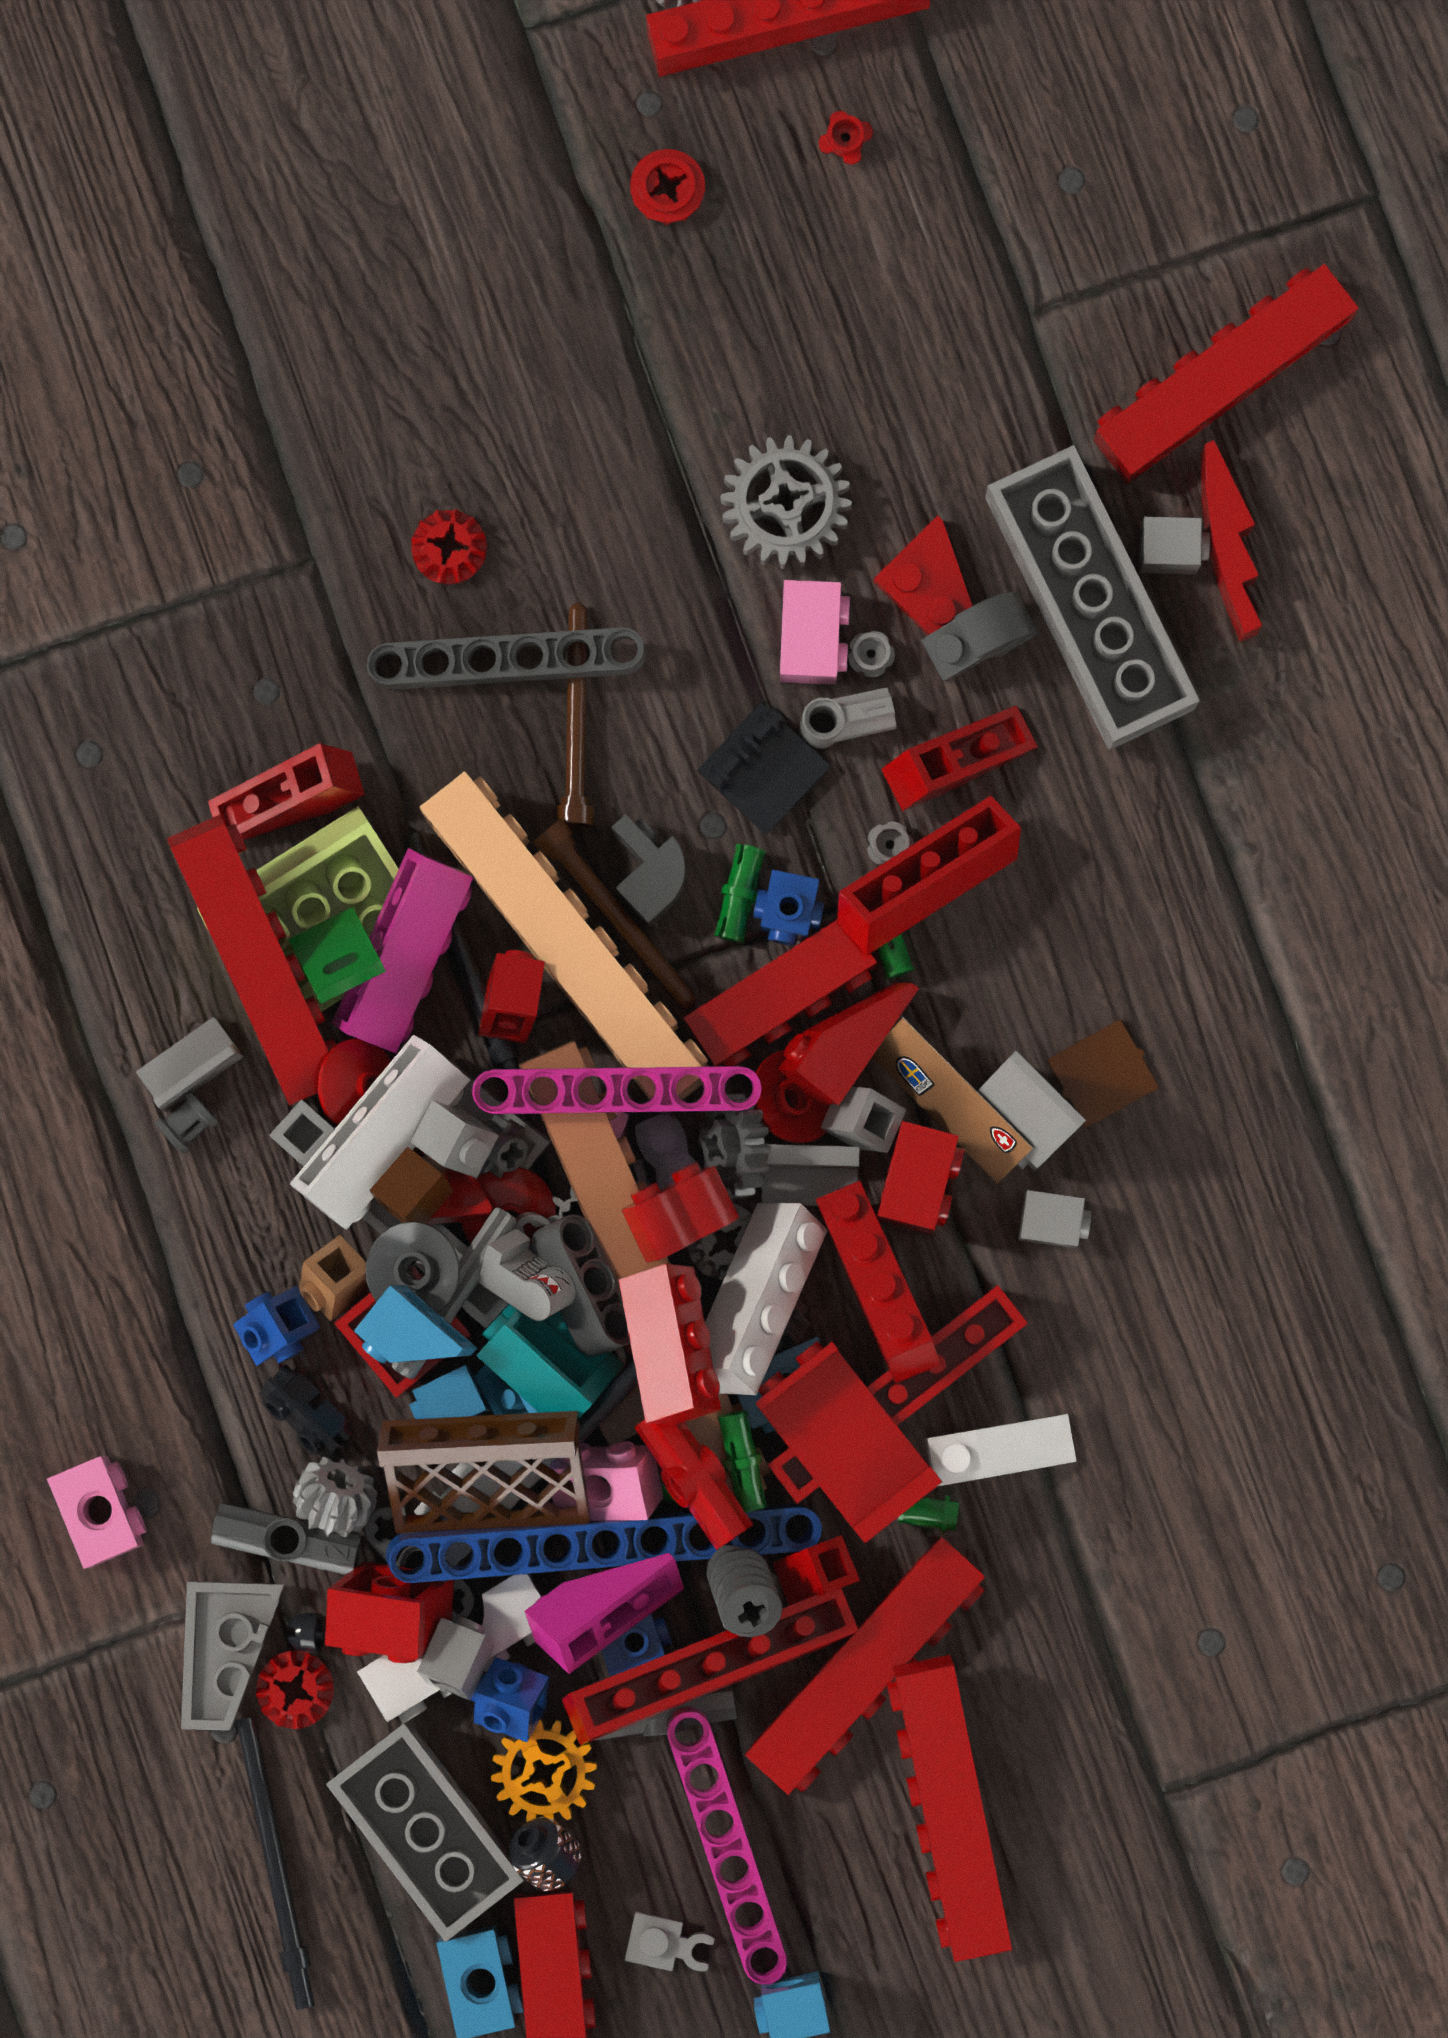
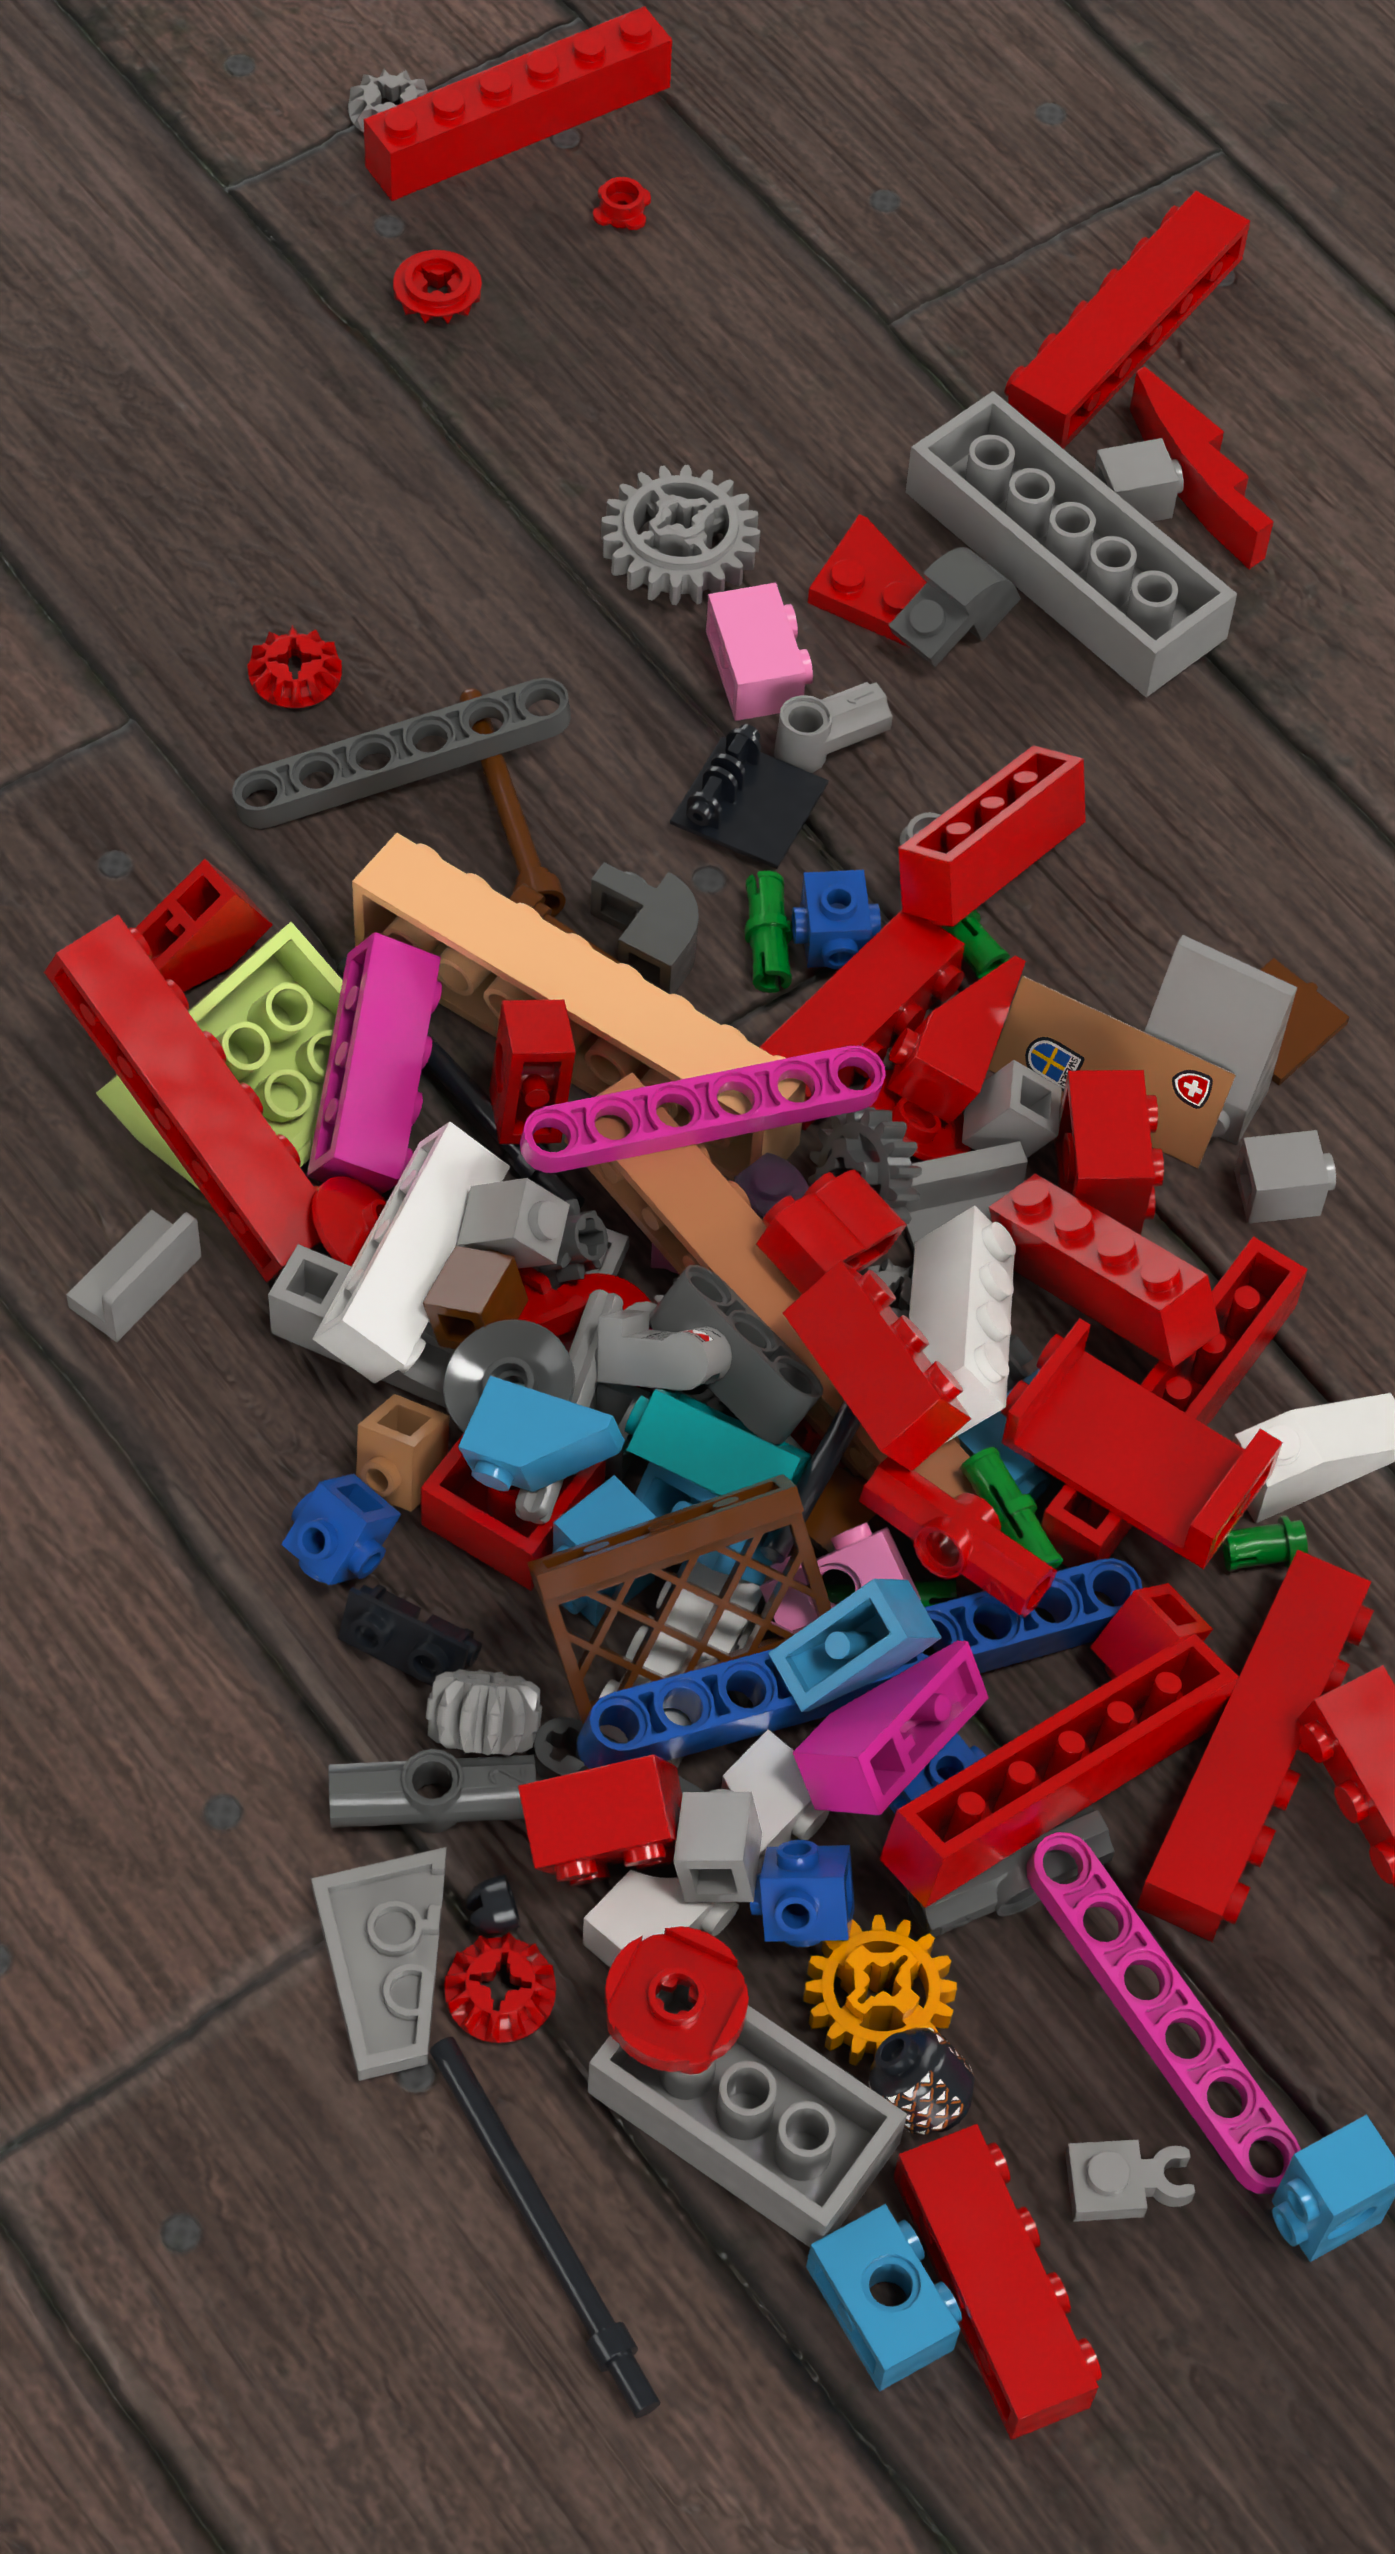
camera: 25 degrees left, 25 degrees down
bright pink brick [47,1456,147,1569] -> none
dark grey bush [154,1091,219,1154] -> none
green piece [288,907,386,1004] -> none
dark grey piece [706,1545,782,1637] -> none
light grey plate [848,631,895,677] -> none
red slope [881,705,1038,812] -> none
none -> red plate [605,1926,749,2075]
none -> dark azure slope [768,1579,942,1712]

